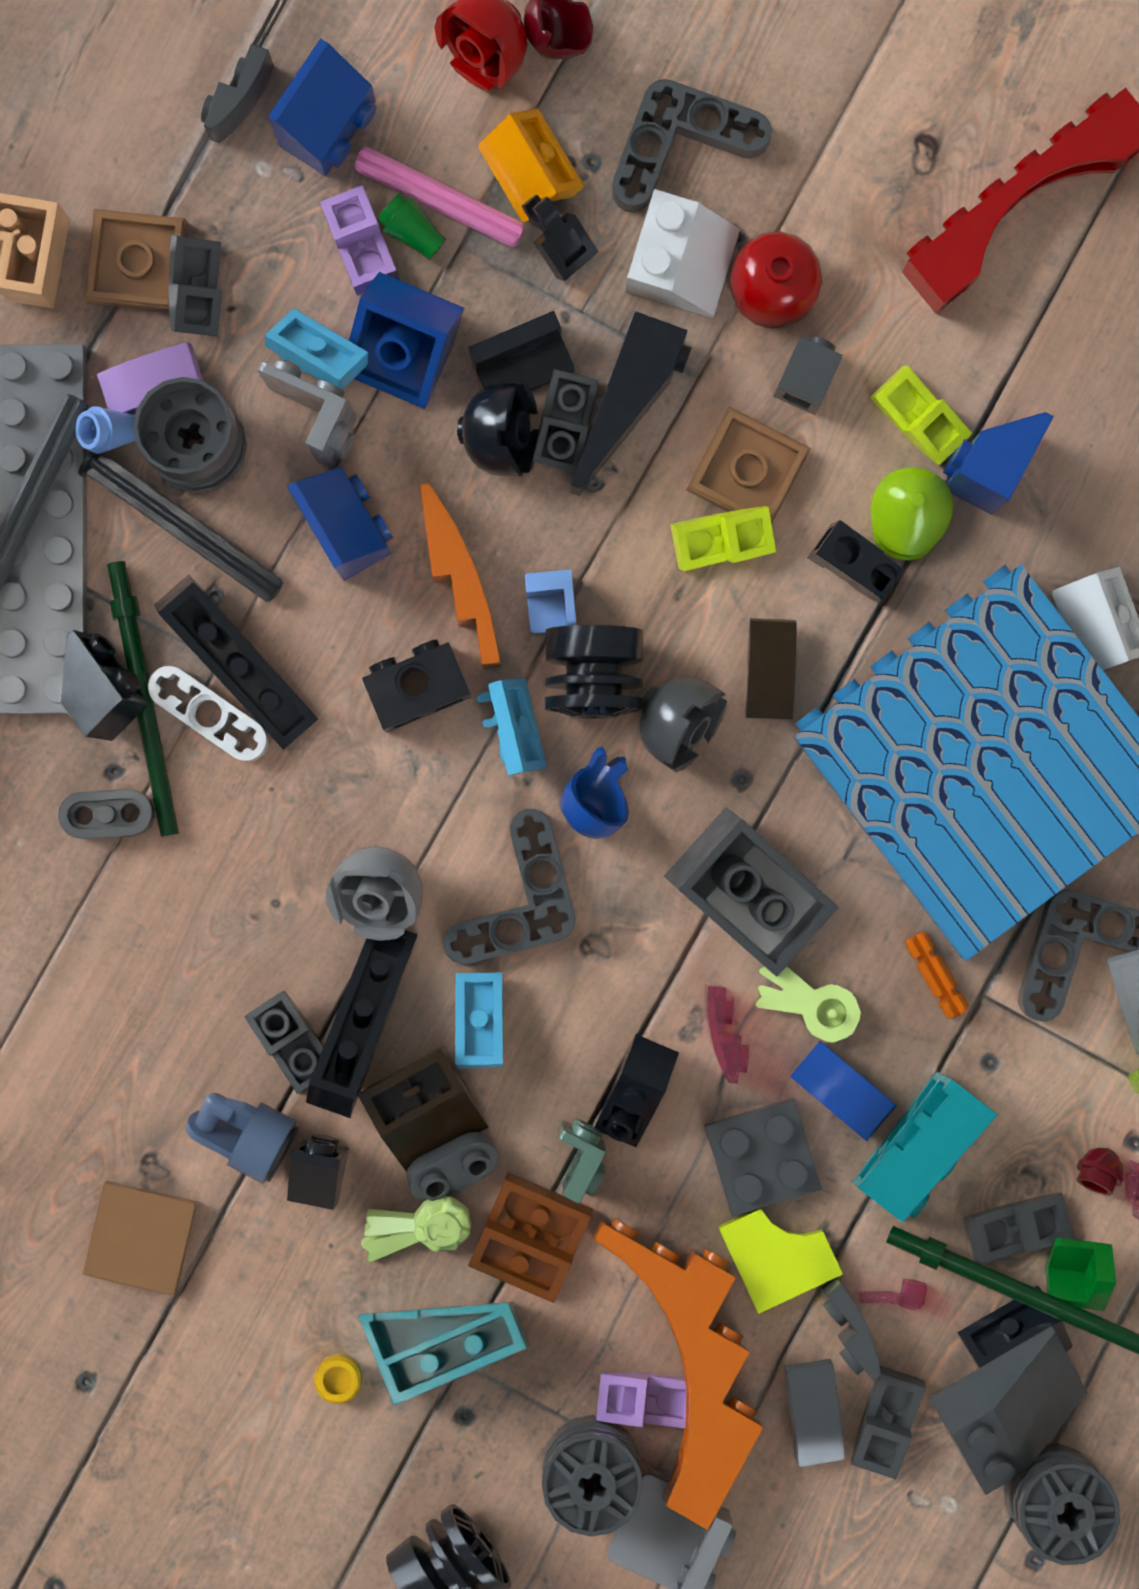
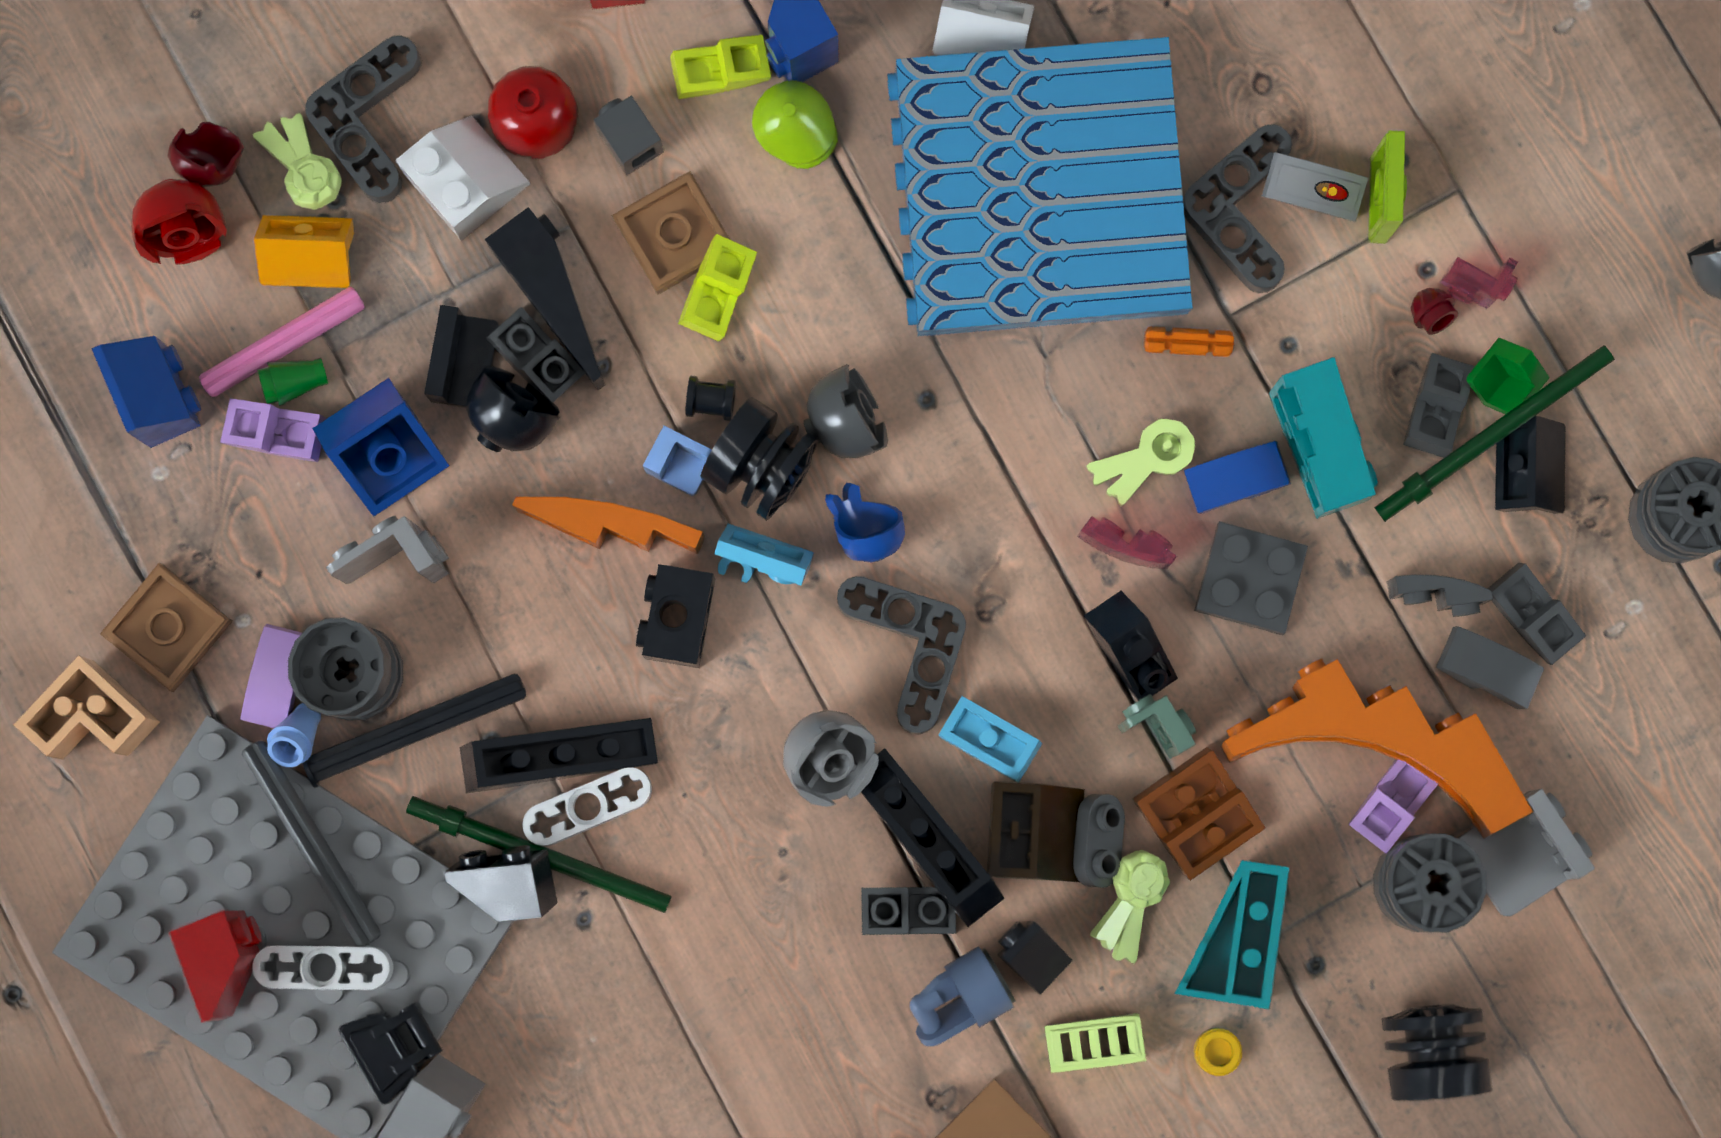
camera: 55 degrees left, 5 degrees down
dark grey plate [58,789,155,839] -> none
dark grey slope [168,235,223,337] -> none
dark grey slope [201,44,274,143] -> none
medium azure plate [265,308,368,390] -> none
blue slope [287,467,393,581] -> none
black plate [522,194,599,281] -> none
dark grey slope [664,807,839,977] -> none
neon yellow tile [718,1208,843,1314] -> none
dark brown slope [745,618,797,719] -> none
black leg [807,520,904,603] -> none
clear pink hand [860,1278,927,1310] -> none
dark grey slope [929,1326,1087,1495] -> none
none -> yellowish green piece [252,113,342,209]
none -> black bush [685,376,736,421]
none -> yellowish green slope [1044,1013,1146,1073]

